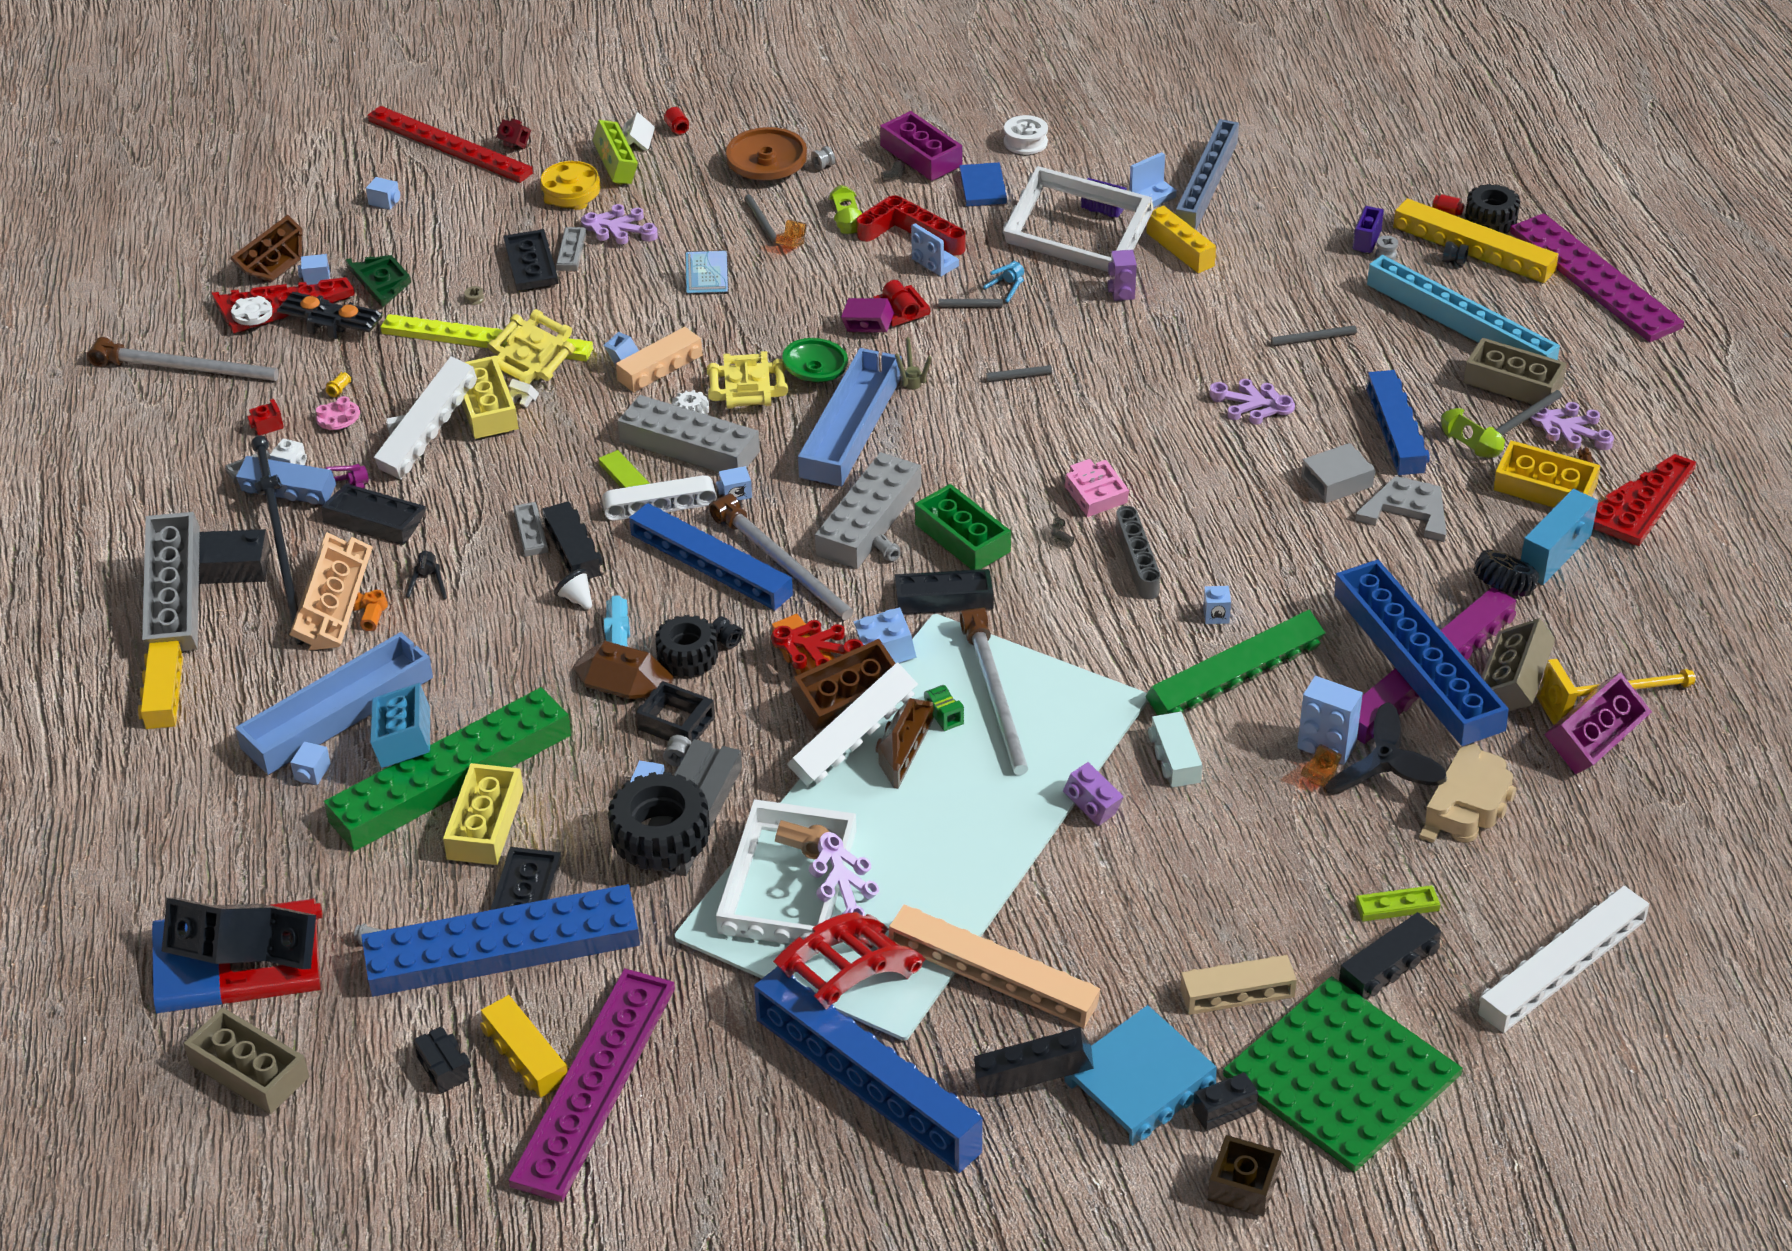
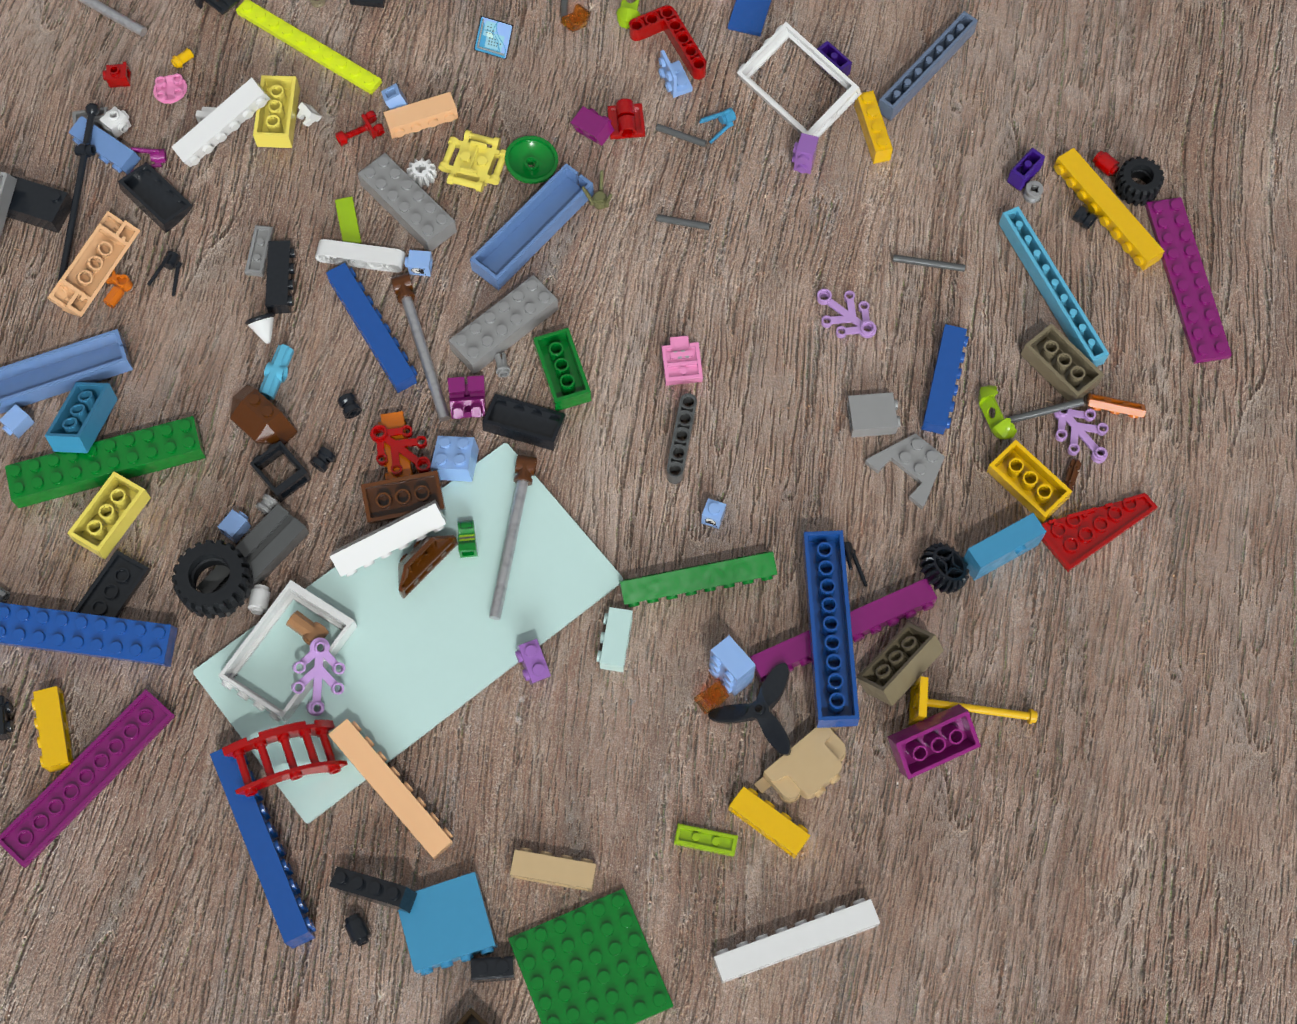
camera: 20 degrees right, 25 degrees up
light yellow brick [487,309,576,384] -> none
black tyre [655,615,718,678] -> none
clear smoke arm [1050,517,1075,548] -> none
light blue bracket [1129,152,1177,207] -> none
black brick [1339,912,1441,999] -> none
none -> white brick [248,584,271,615]
none -> black wheel [309,446,336,473]
none -> red bar [335,111,385,146]
none -> black brick [344,913,372,947]
none -> magenta hips [448,375,486,419]
none -> yellow brick [728,786,811,859]
none -> orange plate [1087,393,1146,418]

